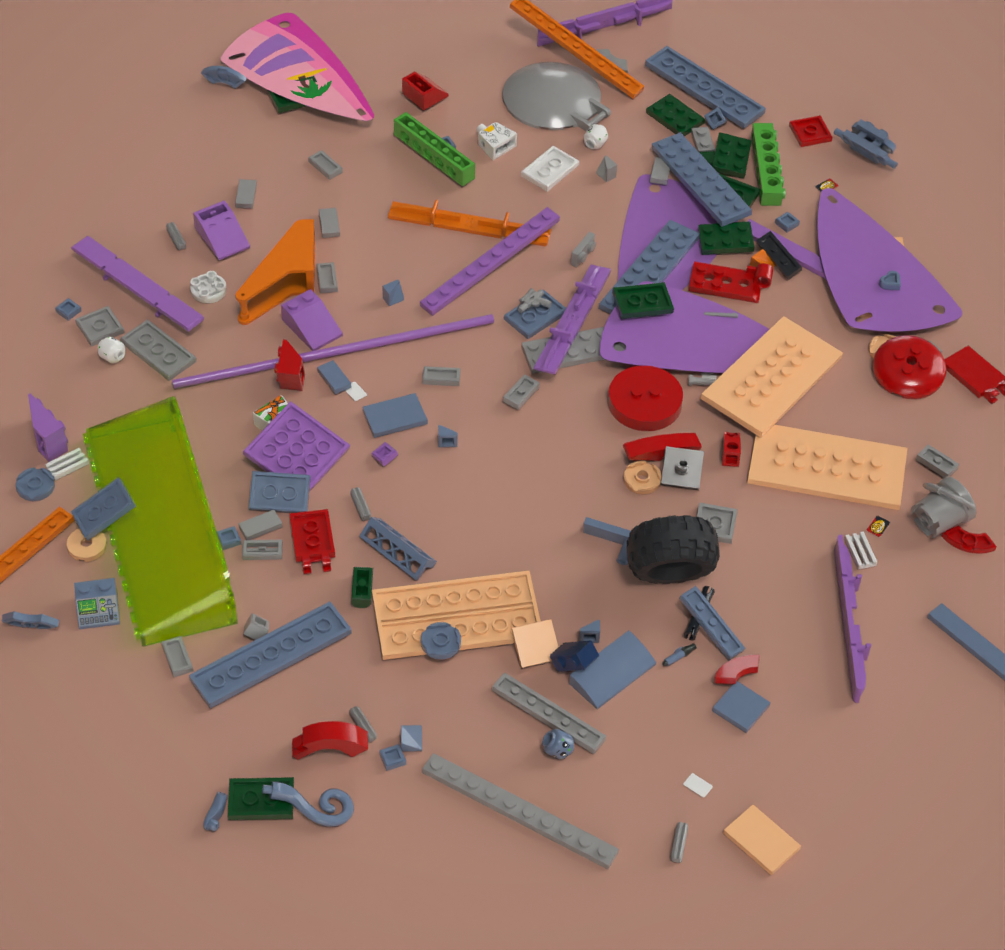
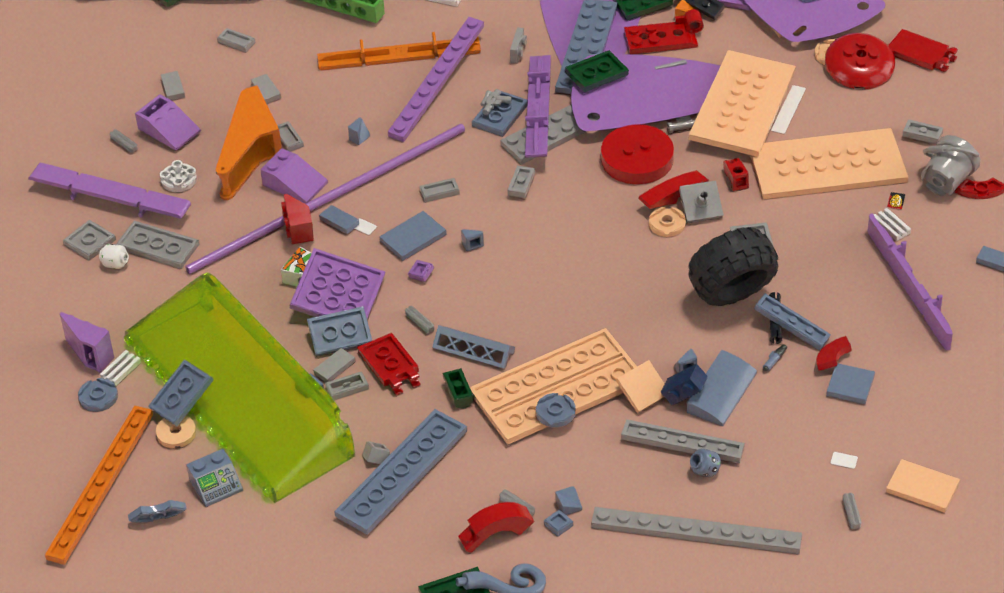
camera: 15 degrees left, 5 degrees down
sand blue tile [55,298,81,321] -> none
light grey tile [161,636,194,677] -> none
sand blue piece [584,517,631,565] -> none
none -> white sticker [771,85,806,134]

